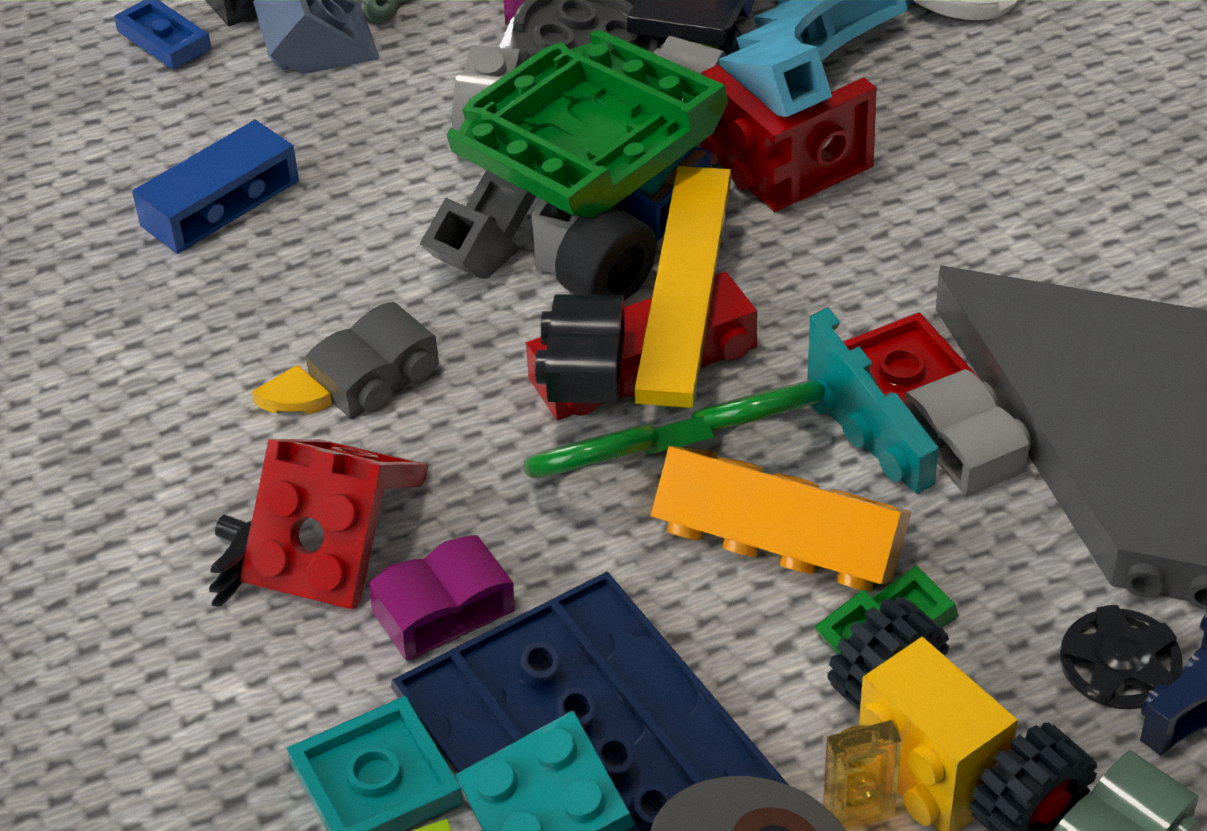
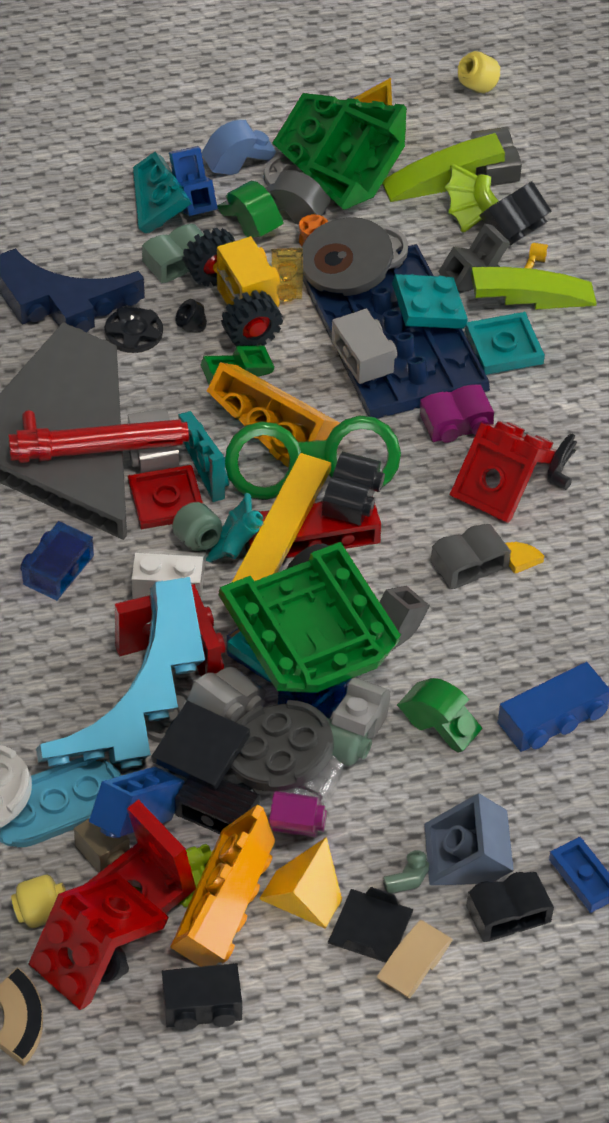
camera: 170 degrees left, 5 degrees up
none -> red cylinder [8,410,189,463]
none -> clear blue brick [20,521,94,601]
none -> white slope [132,549,206,599]
none -> sand green head [172,502,222,552]
none -> black tile [176,299,207,332]
none -> teal arm [206,493,264,562]
none -> light grey brick [331,308,397,384]
none -> green brick [397,678,483,753]

